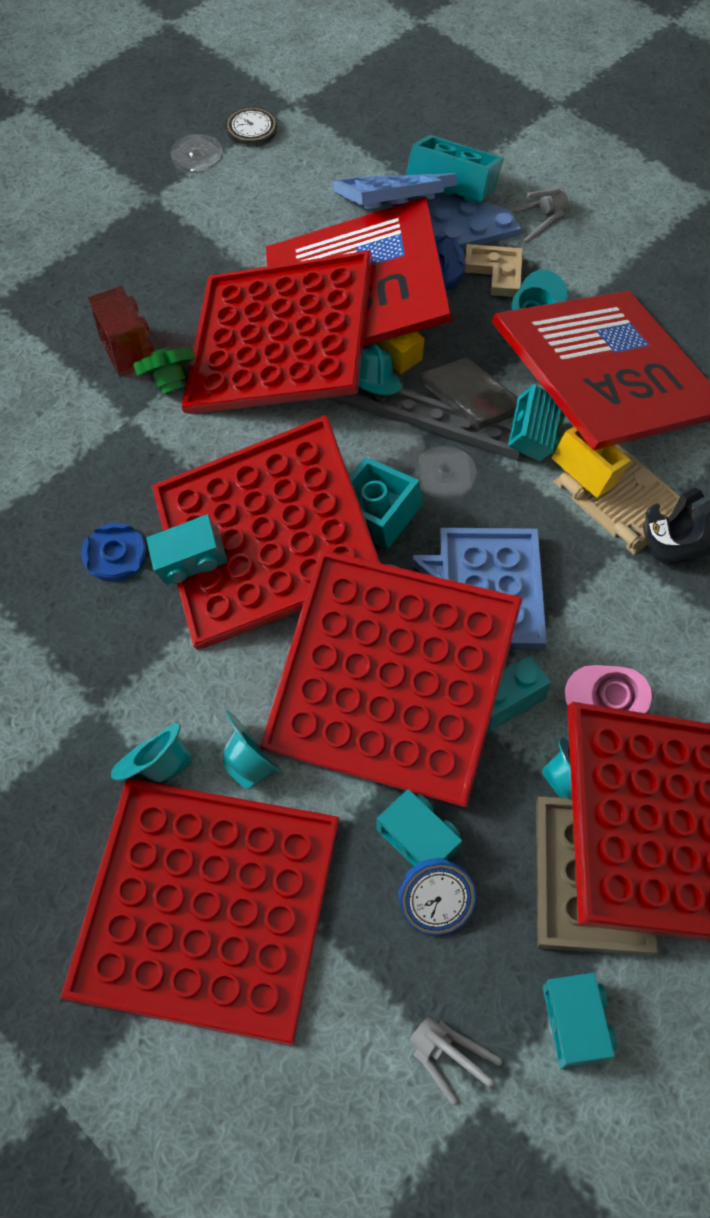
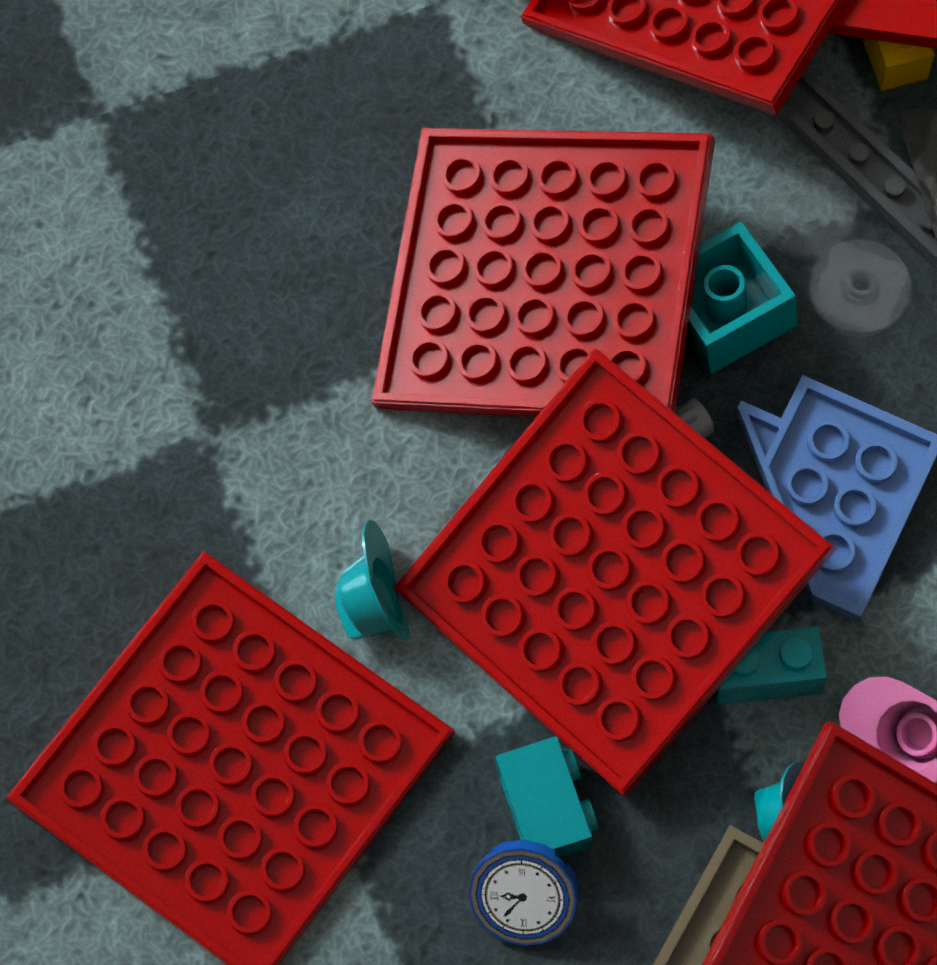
camera: 30 degrees right, 10 degrees up
blue tile [81,523,147,582] -> none
teal piece [111,723,193,783] -> none
teal brick [146,514,227,585] -> none
teal piece [359,344,402,395] -> none

